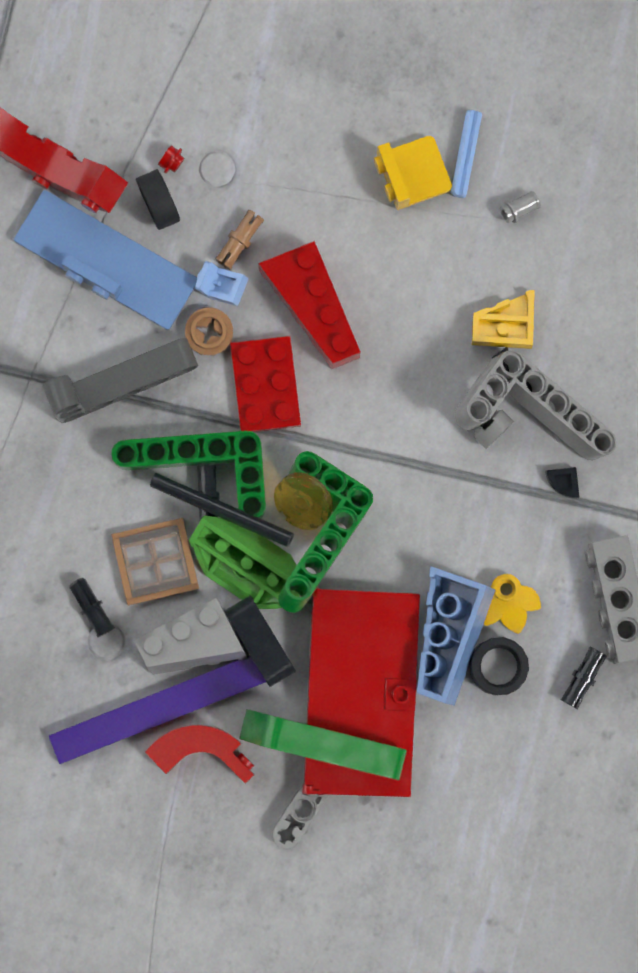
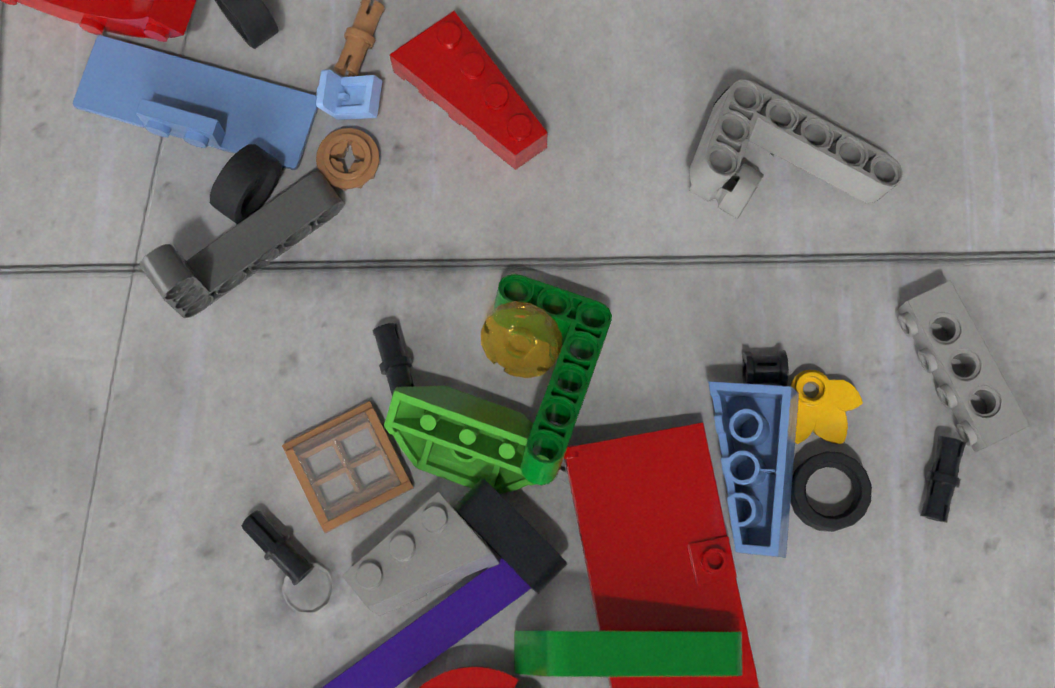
camera: 10 degrees left, 5 degrees down
green beam [111,431,266,518] -> none
black piece [150,473,294,547] -> none
red plate [230,336,301,432] -> none
yellow wing [471,290,535,349] -> none
black tile [545,467,580,498] -> none
none -> black tyre [209,144,282,224]
none -> black bush [742,350,789,386]

